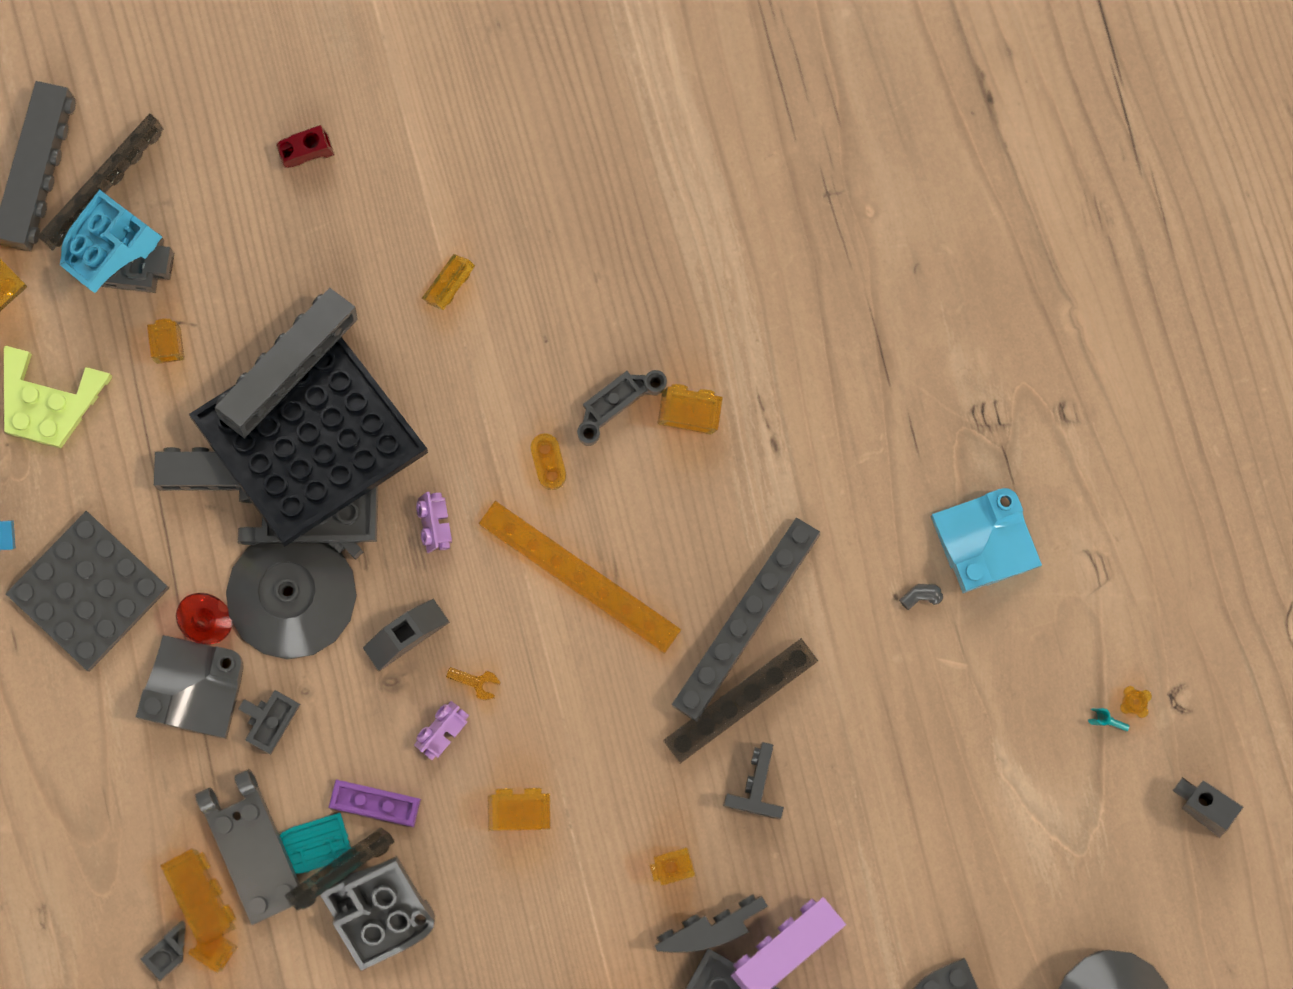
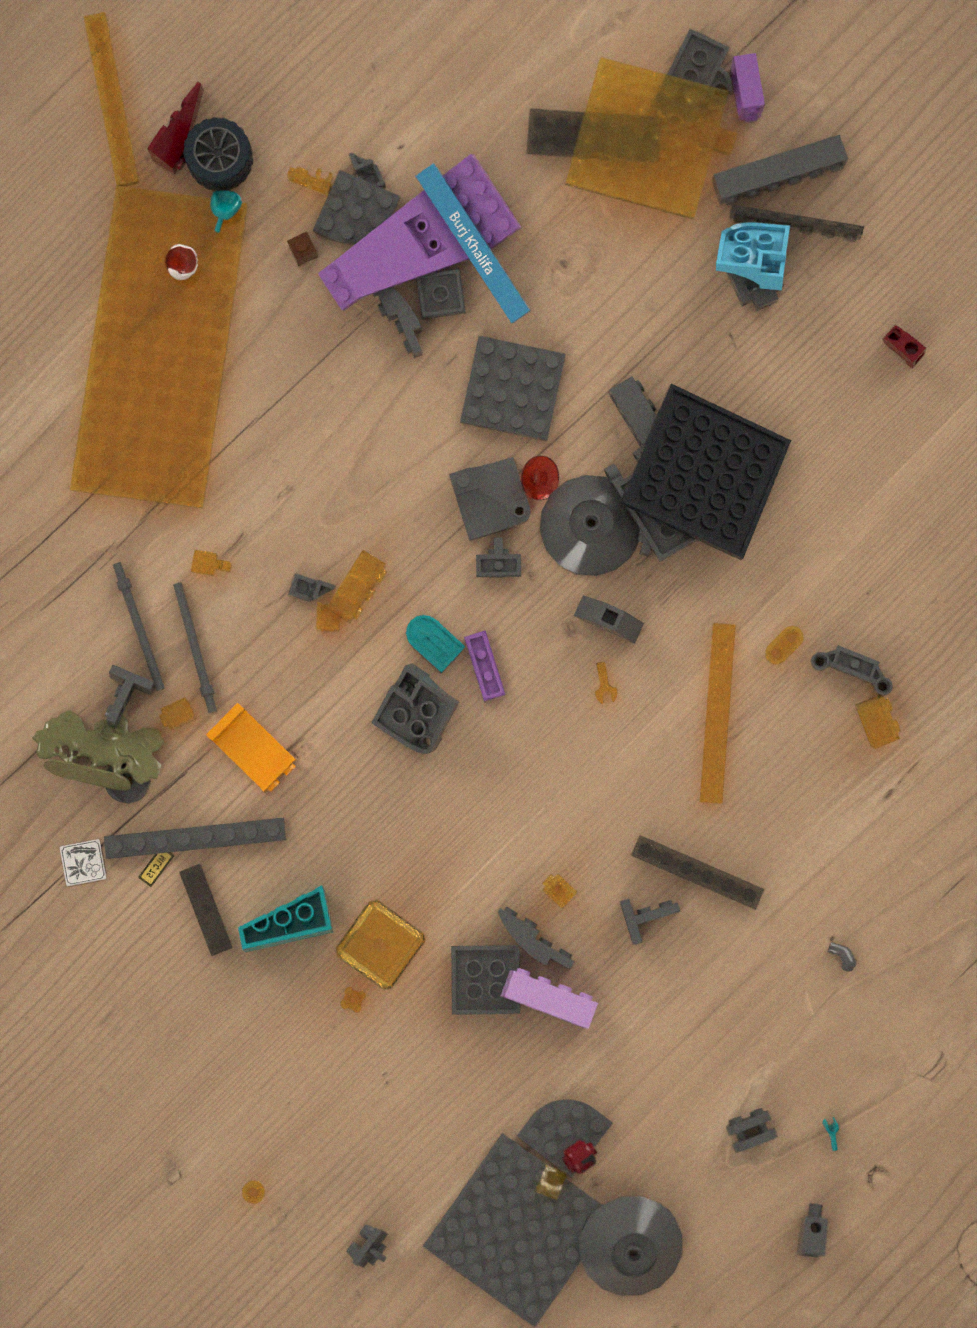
camera: 65 degrees right, 5 degrees up
yellowish green wing [4,345,112,448] -> none
clear yellow brick [147,319,185,364] -> none
dark grey hinge [195,769,307,925] -> none
dark grey brick [215,288,358,439] -> none
clear smoke plate [285,828,395,911] -> none
lavender hinge [414,701,469,760] -> none
lavender hinge [416,492,452,553] -> none
clear yellow plate [422,254,475,310] -> none
clear yellow brick [488,788,550,831] -> none
dark grey plate [672,517,820,722] -> none
medium azure slope [931,488,1042,593] -> none
clear yellow plate [1120,686,1152,718] -> none
none -> dark grey brick [726,1108,778,1153]

